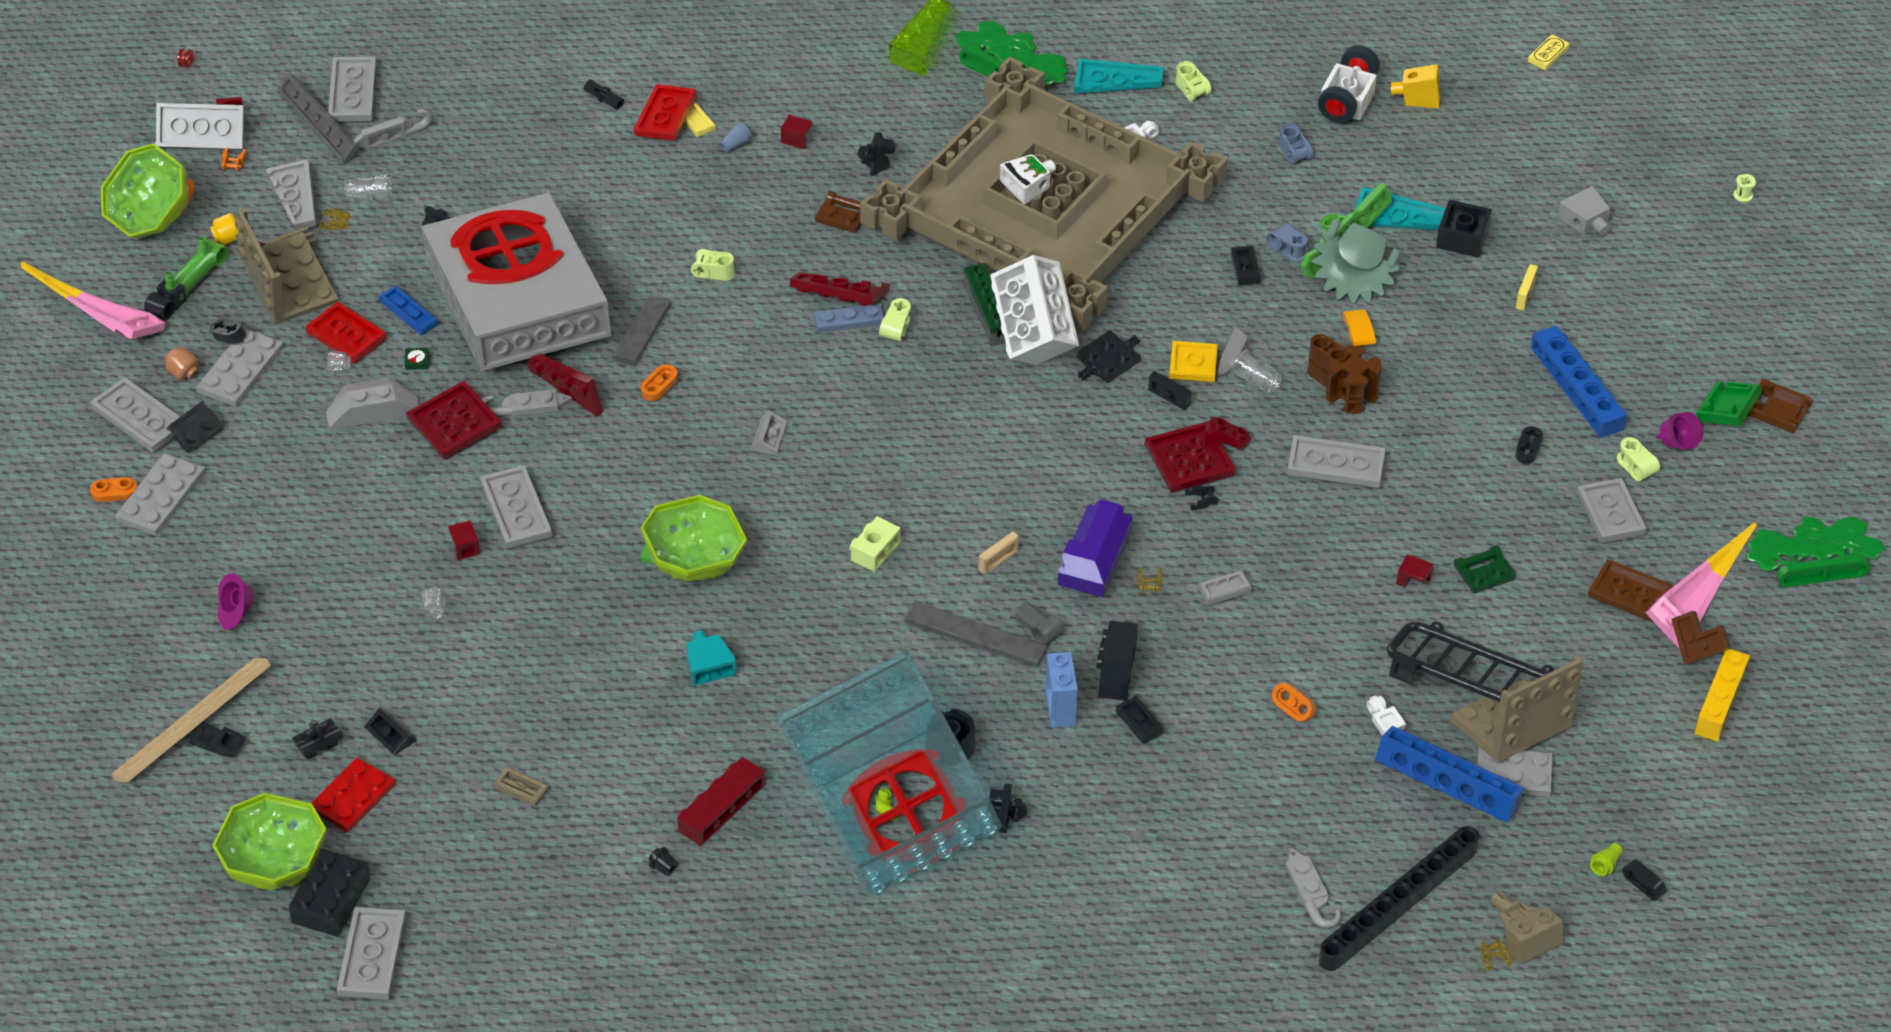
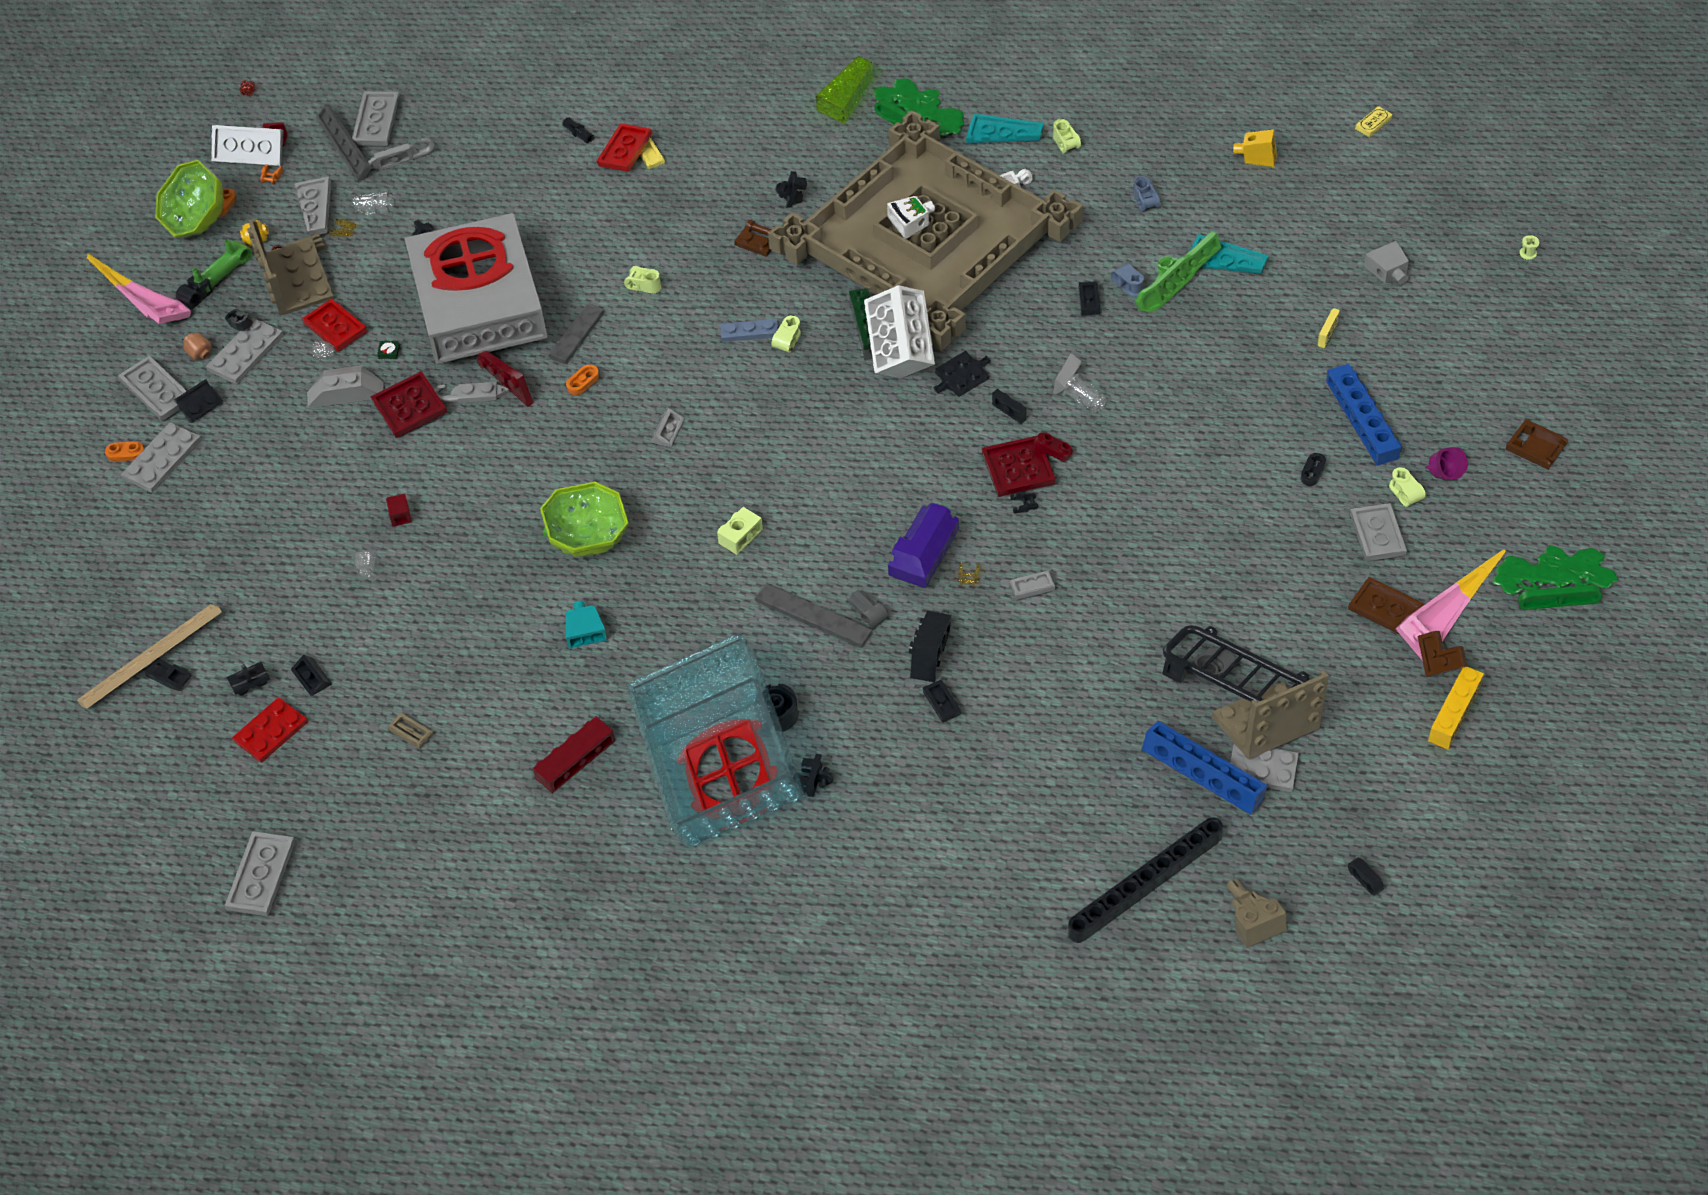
camera: 10 degrees right, 5 degrees up
clear light blue rock [213,793,327,891] -> none
magenta piece [218,573,254,630] -> none
black brick [289,848,370,937] -> none
blue tile [378,286,439,336] -> none
light grey plate [480,465,552,549] -> none
black hose [649,847,679,876] -> none
sand blue cone [719,123,752,153] -> none
dark red panel [781,114,812,149] -> none
dark red wing [790,272,890,306] -> none
lime arm [876,788,900,822] -> none
tan tile [978,532,1019,574] -> none
medium blue window [1045,652,1077,728] -> none
yellow plate [1169,341,1218,382] -> none
orange plate [1272,683,1316,722] -> none
light grey plate [1285,848,1341,928] -> none
light grey plate [1287,435,1386,488] -> none
reddish brown connector [1307,334,1382,414] -> none
sand green piece [1311,219,1401,304] -> none
brick [1318,45,1380,123] -> none
light orange slope [1343,309,1376,346] -> none
white plate [1366,695,1406,736] -> none
dark red panel [1396,554,1434,588] -> none
black brick [1436,199,1492,257] -> none
dark green plate [1454,545,1516,594] -> none
clear yellow piece [1479,939,1511,971] -> none
lime cone [1590,843,1623,876] -> none
green container [1696,380,1762,426] -> none

